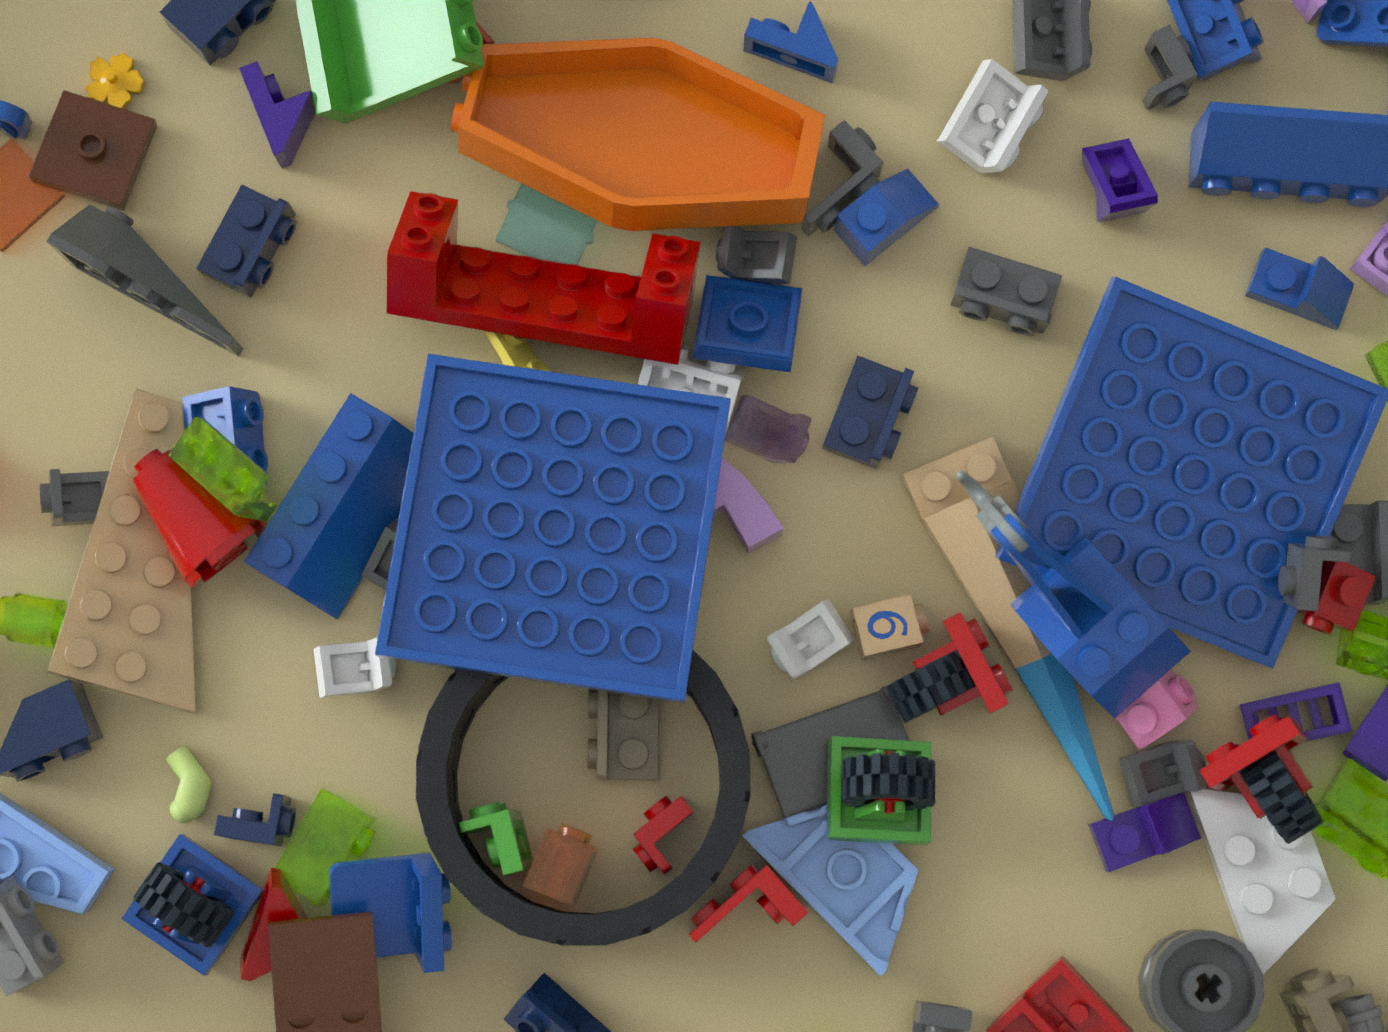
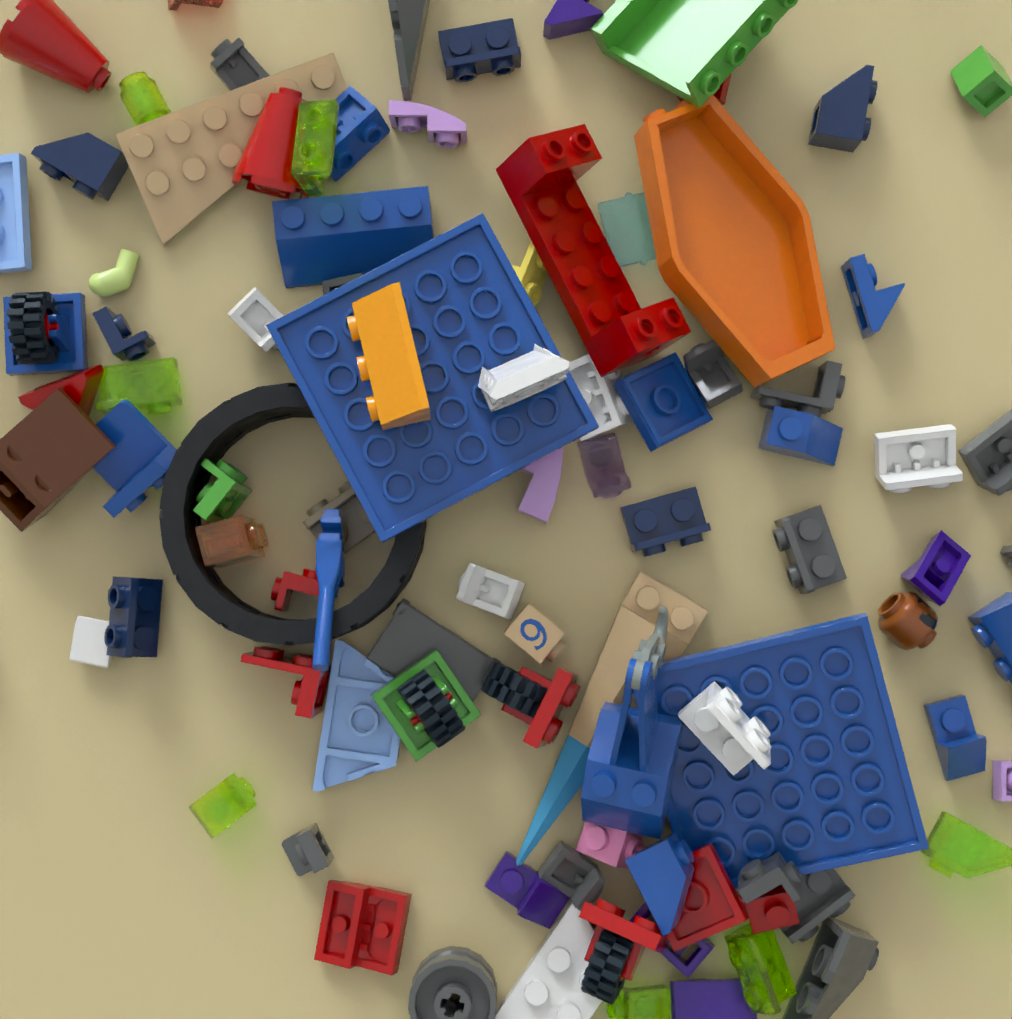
camera: 50 degrees right, 5 degrees up
none -> blue piece [312,509,345,671]
none -> light orange slope [347,282,431,430]
none -> lavender slope [389,100,467,148]
none -> white slope [478,344,570,412]
none -> blue slope [624,832,694,936]
none -> red plate [666,842,748,952]
none -> white bracket [678,681,771,776]
none -> dark orange head [878,592,938,650]

